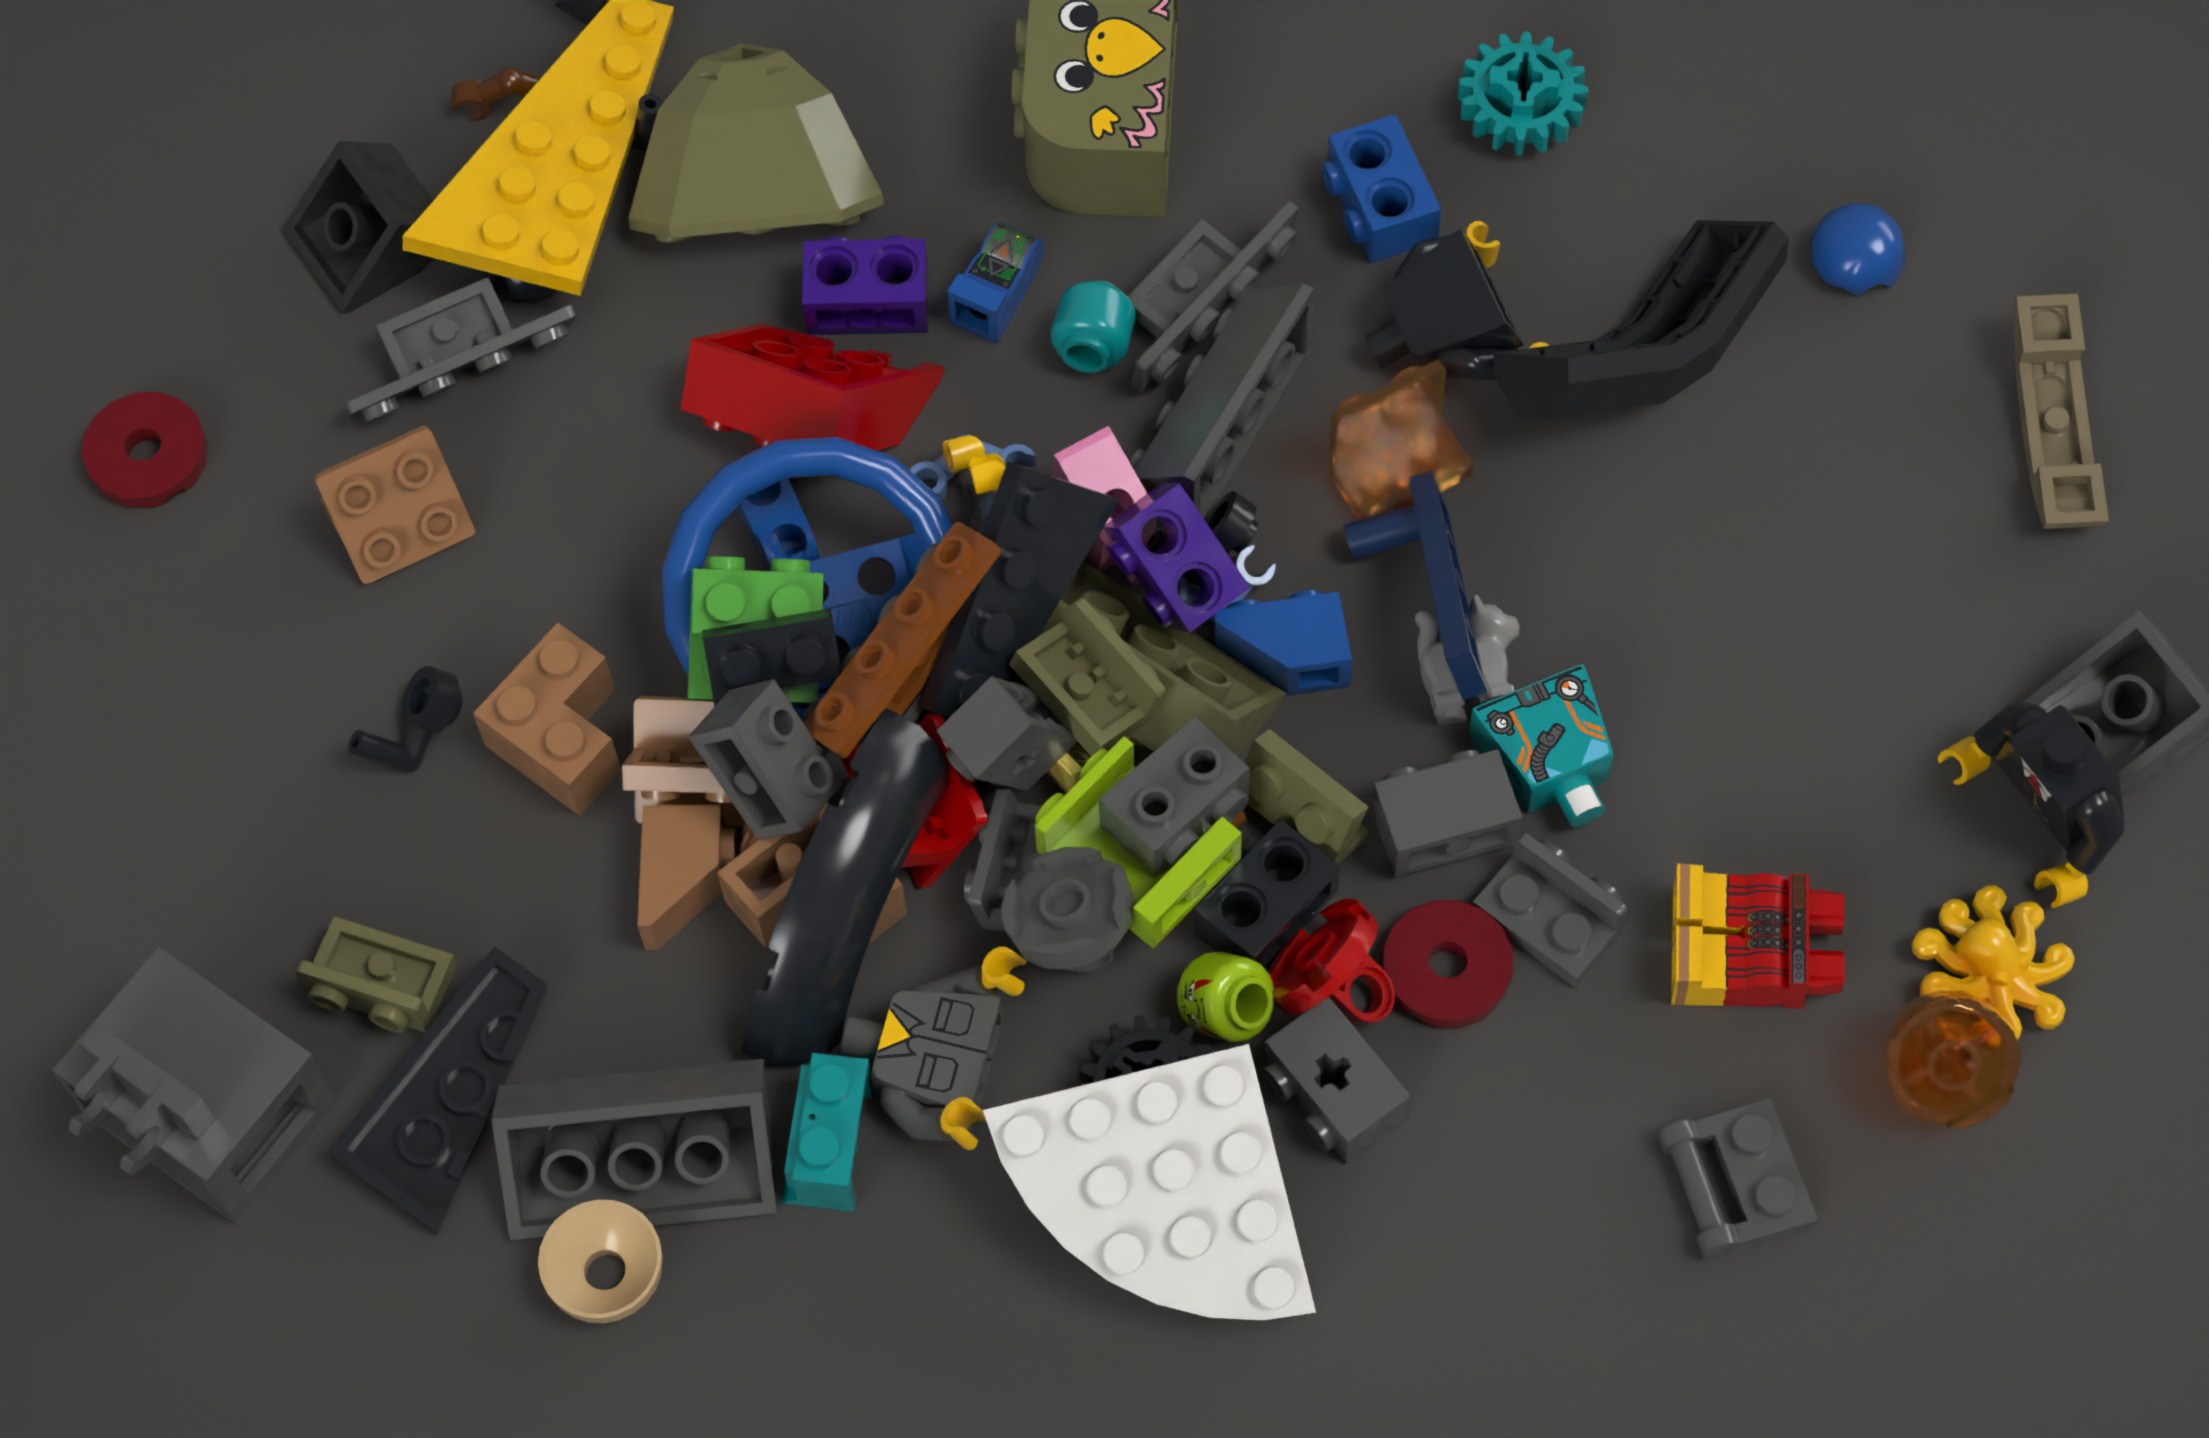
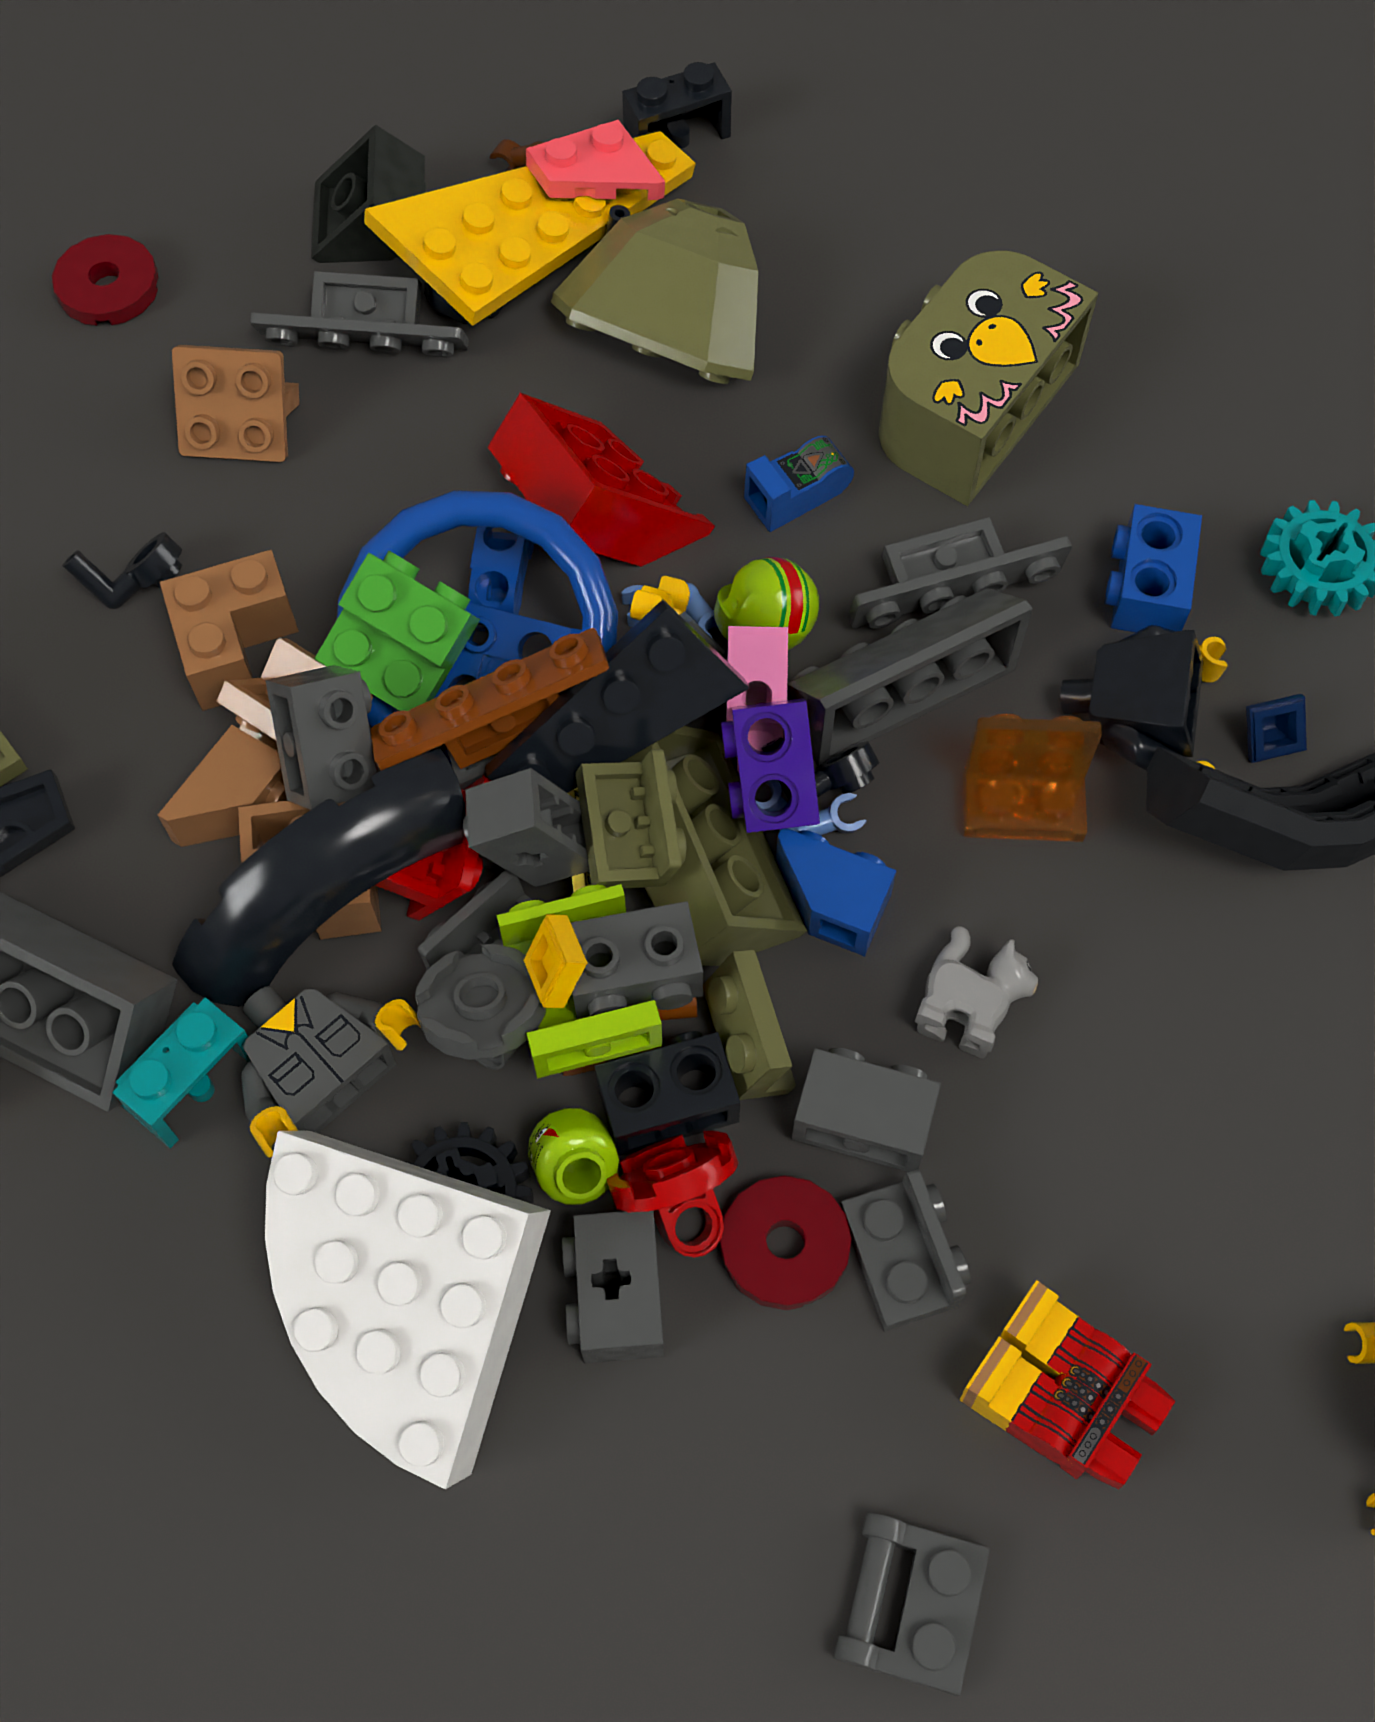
camera: 30 degrees right, 0 degrees up
black plate [702,608,842,706] -> none
dark purple brick [802,235,929,335] -> none
teal head [1051,280,1136,373] -> none
dark blue piece [1344,471,1488,700] -> none
teal torso [1469,663,1613,828] -> none
clear orange cylinder [1883,990,2022,1129] -> none
yellow animal [1911,885,2075,1047] -> none
none -> yellow tile [524,914,588,1008]
none -> coral wing [526,120,665,200]
none -> lime helmet [714,557,819,650]
none -> dark blue slope [1246,694,1307,763]

